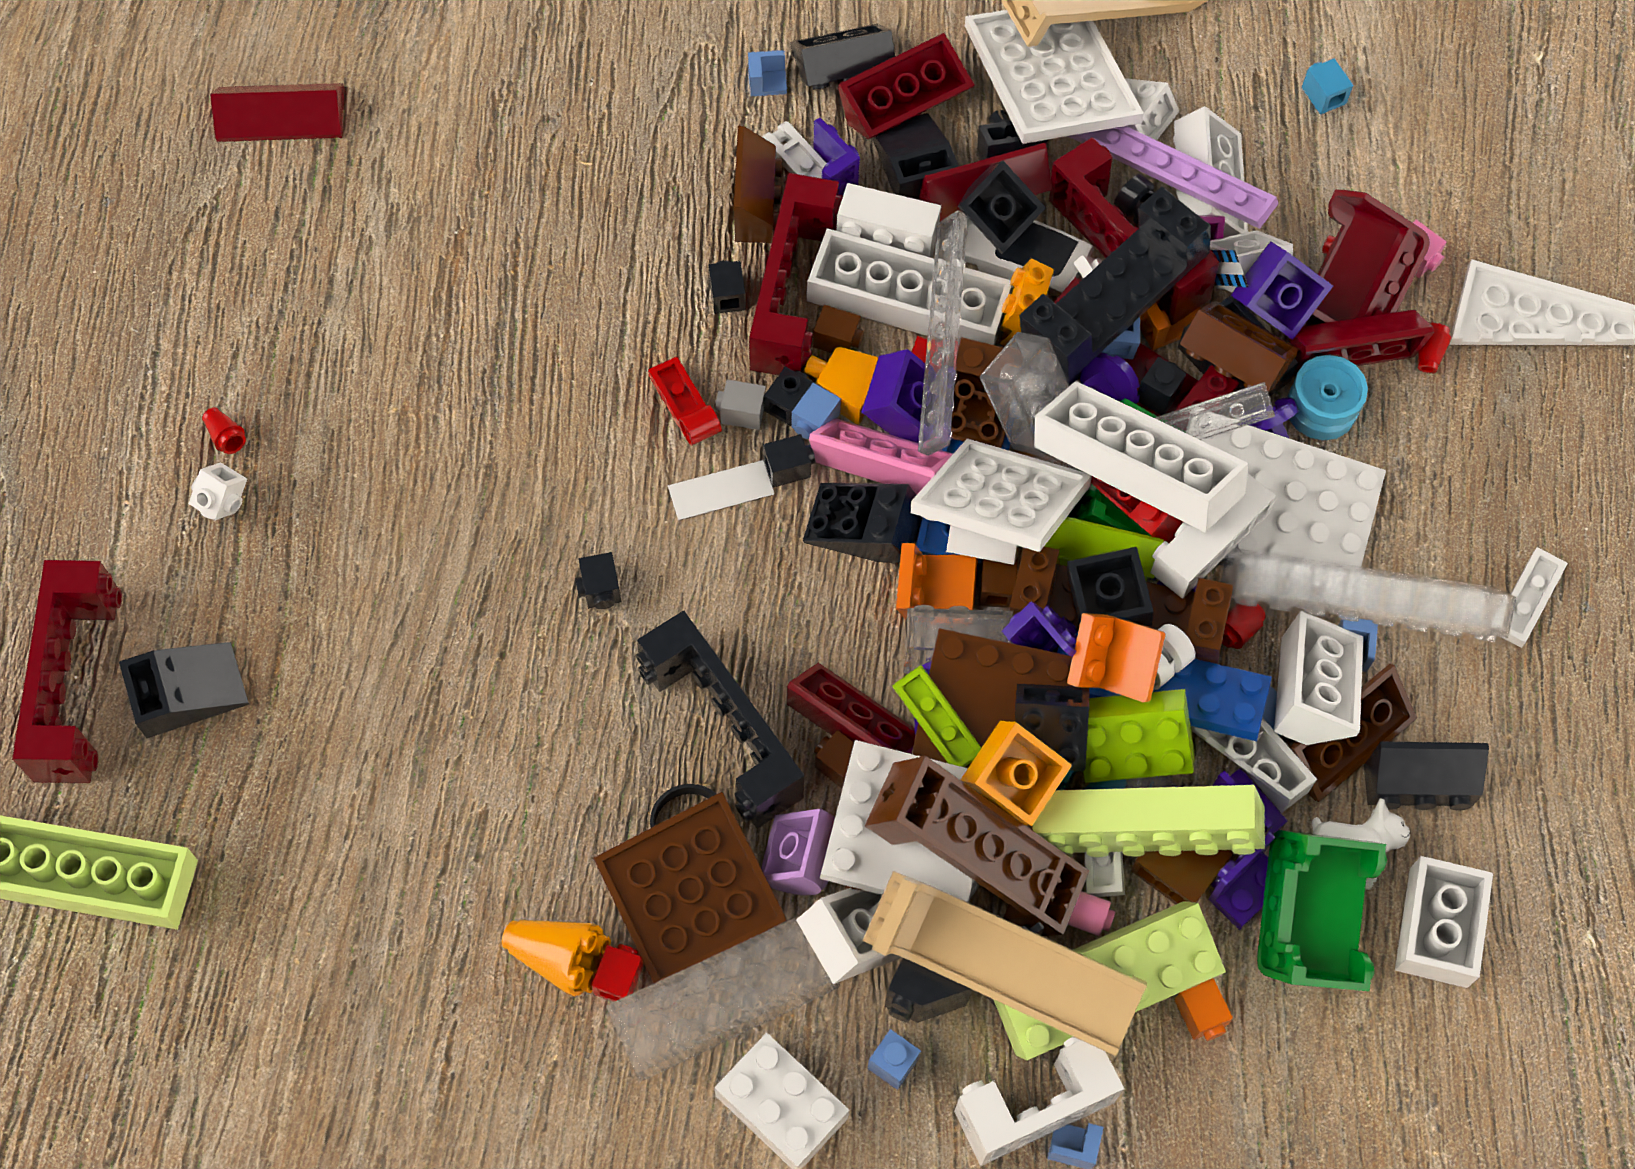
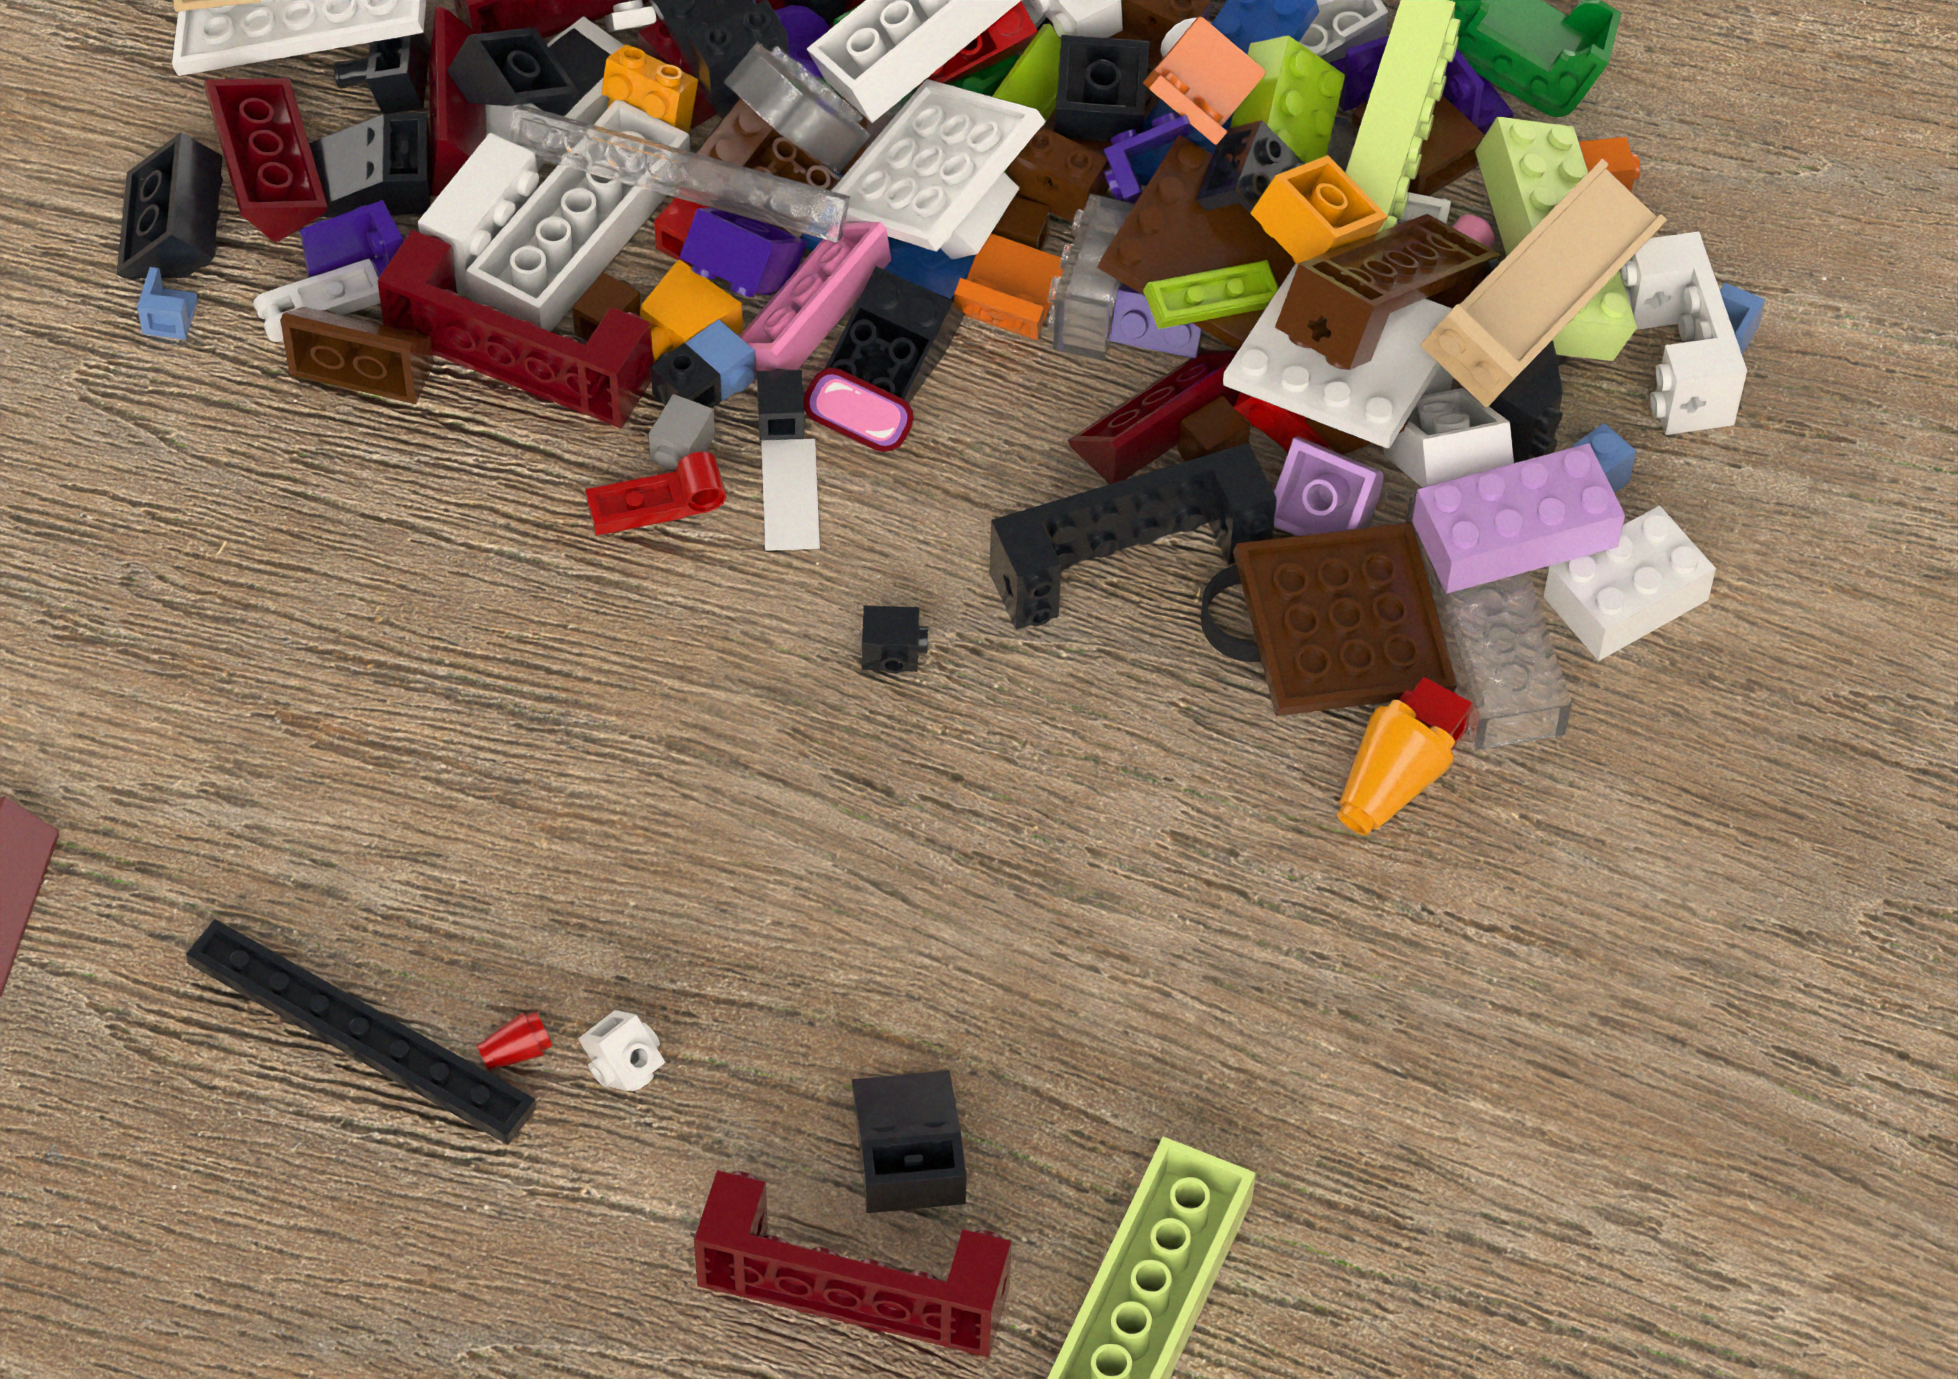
camera: 75 degrees left, 10 degrees down
black brick [708,260,746,314] -> none
none -> black plate [186,919,536,1145]
none -> sticker [803,368,914,453]
none -> lavender brick [1412,443,1625,594]

